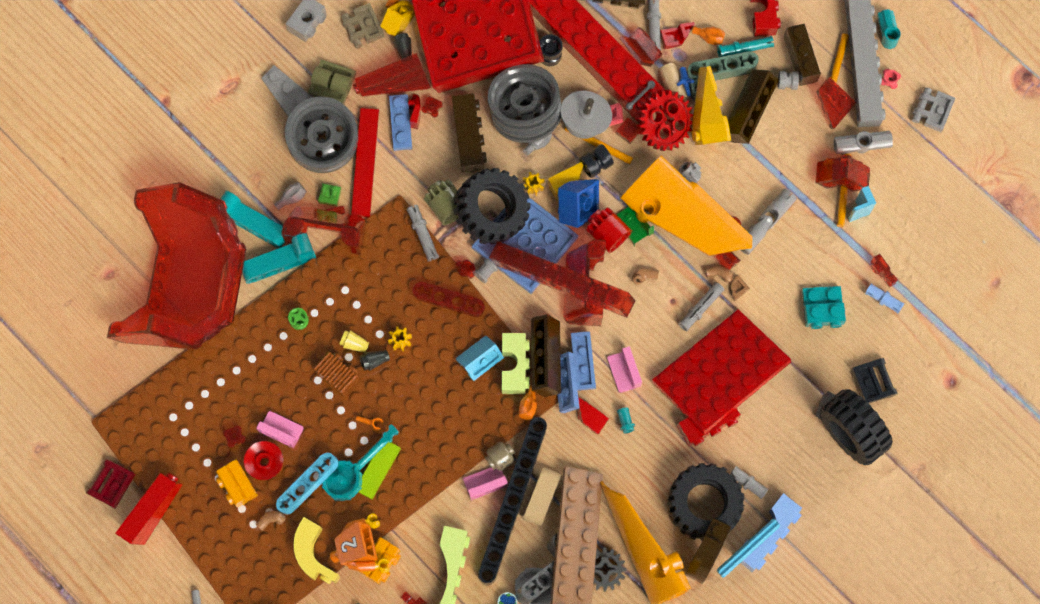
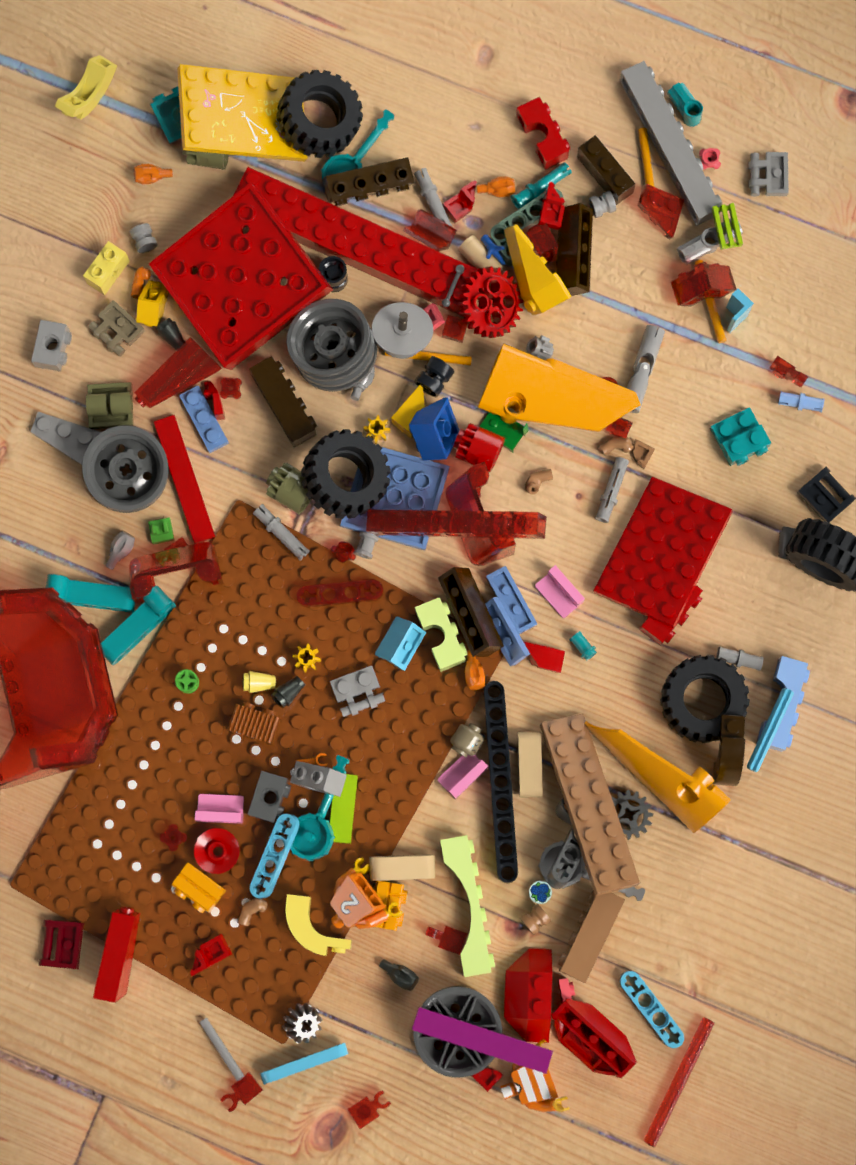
camera: 20 degrees left, 5 degrees up
none -> red slope [190,934,232,977]
none -> dark grey brick [248,771,291,824]
none -> light grey brick [290,761,347,797]
none -> light grey plate [330,666,385,717]
none -> tan beam [369,855,435,881]
none -> clear red brick [526,223,558,265]
none -> red slope [538,182,565,230]
none -> lime tile [712,203,743,250]

